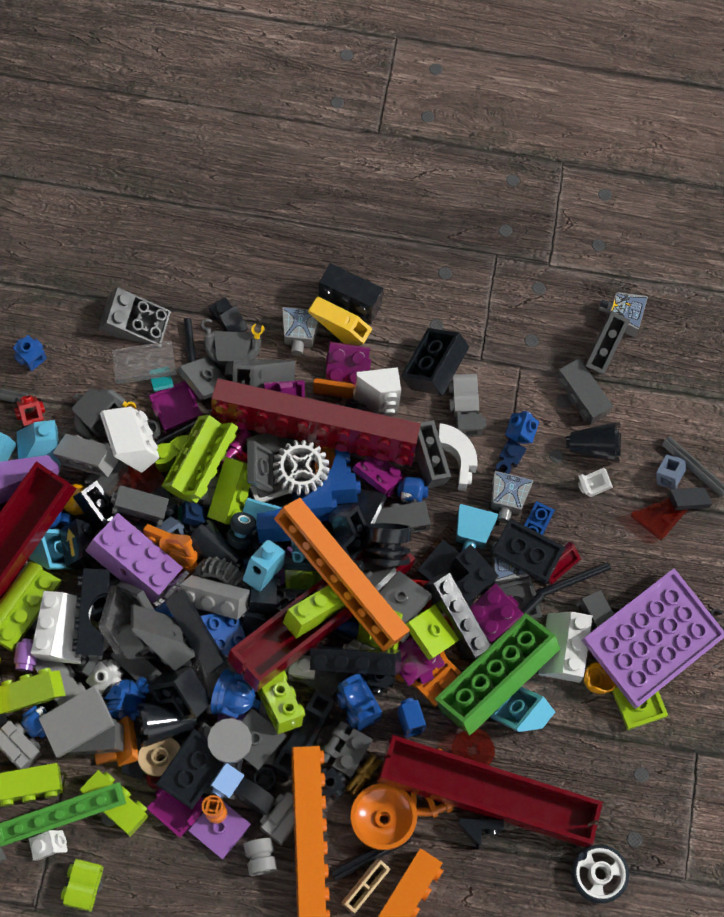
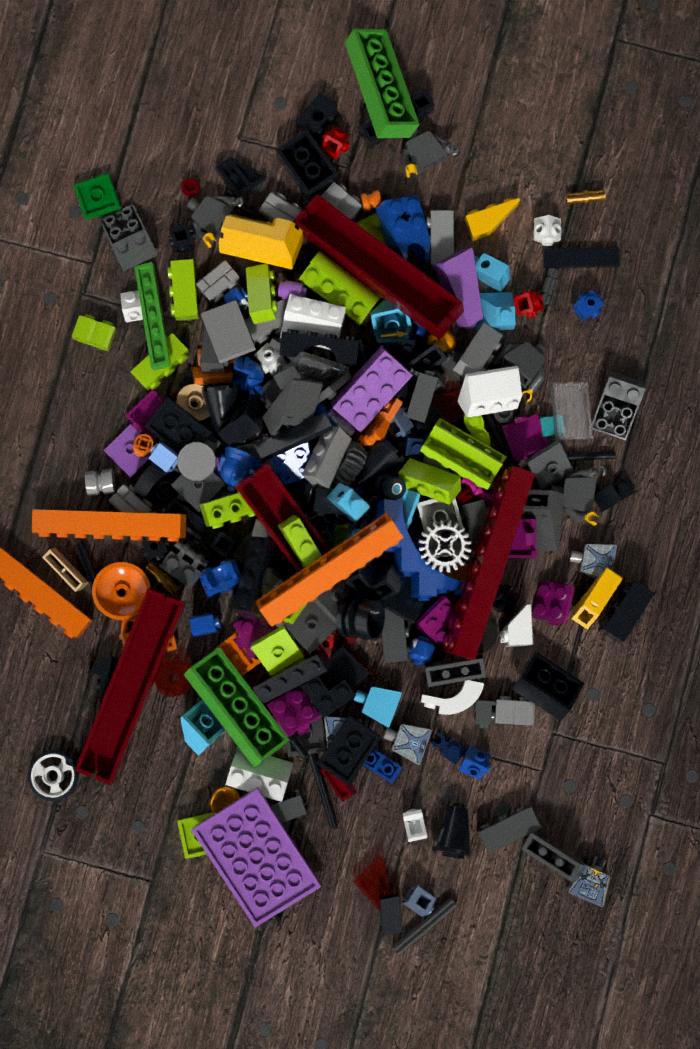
camera: 100 degrees right, 15 degrees up
dark grey plate [247,441,275,493] -> none
orange slope [313,378,355,398] -> none

